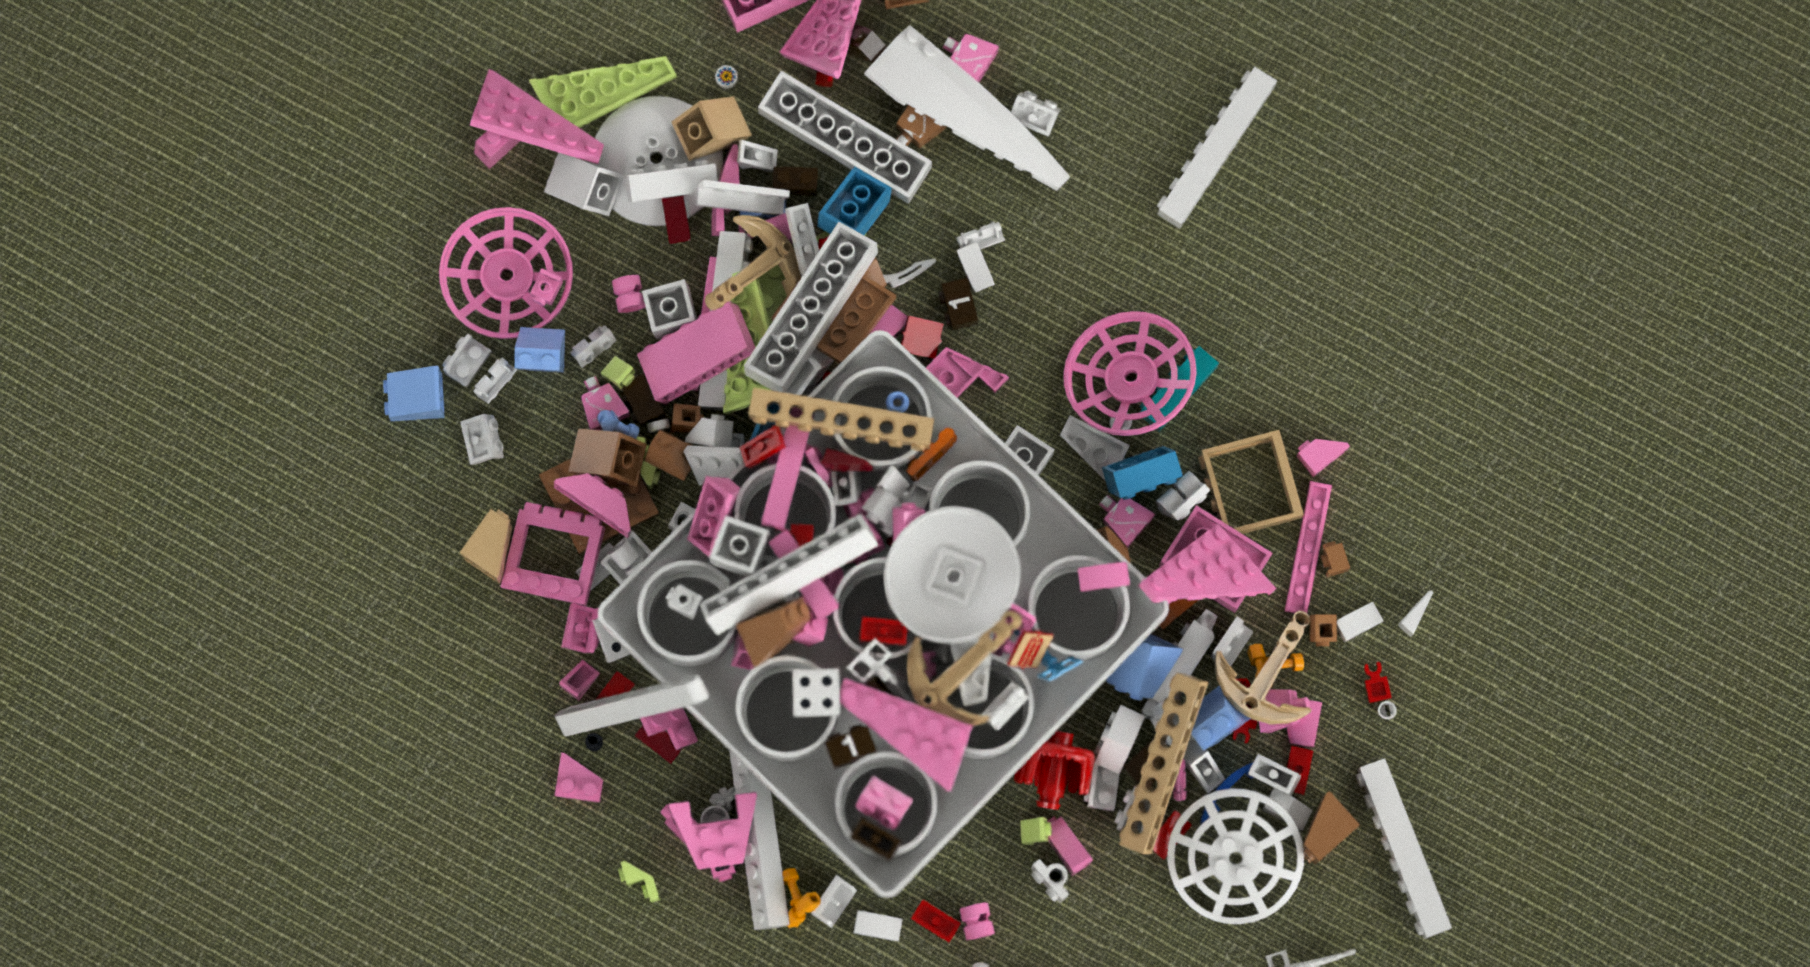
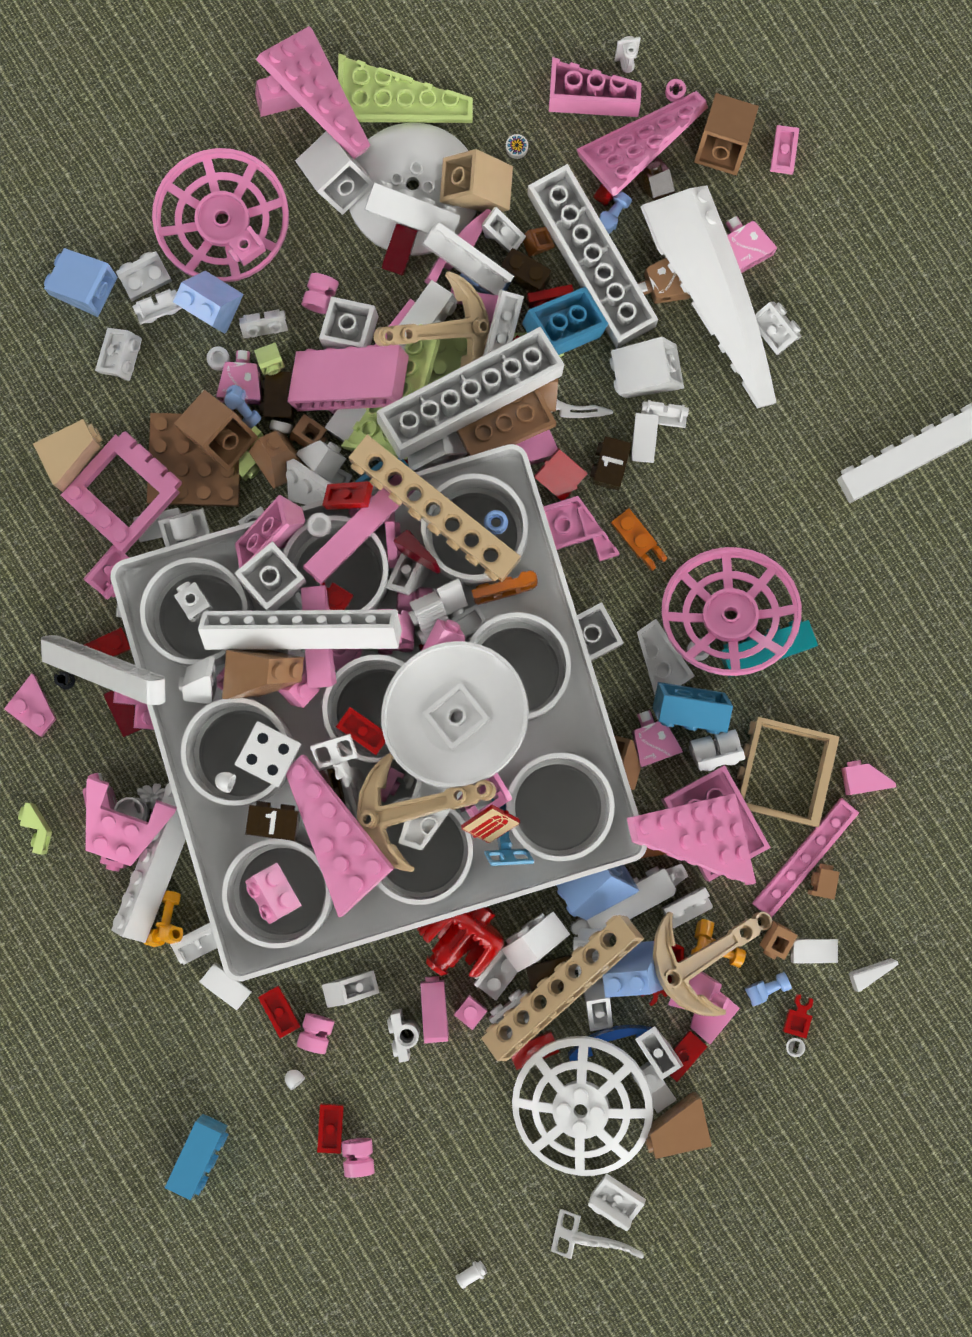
camera: 30 degrees right, 5 degrees up
bright pink wedge [554,474,631,538] -> none
bright pink slope [559,660,600,701] -> none
dark brown brick [850,817,902,863] -> none
white hinge [981,682,1029,731] -> none
yellowish green slope [1020,817,1052,845] -> none
bright pink slope [1078,562,1130,592] -> none
bright pink axle [1173,759,1187,801] -> none
white brick [1356,758,1452,939] -> none
none -> white slope [179,656,217,704]
none -> white tile [207,347,230,371]
none -> white hinge [215,772,236,793]
none -> white tile [307,513,332,538]
none -> white slope [322,970,379,1008]
none -> bright pink brick [454,994,487,1030]
none -> dark orange slope [523,227,555,257]
none -> red plate [527,284,573,308]
none -> white bracket [588,1173,646,1231]
none -> light blue leg [599,191,632,234]
none -> white slope [610,337,684,398]
none -> orange hinge [611,508,667,571]
none -> light blue leg [745,972,792,1006]

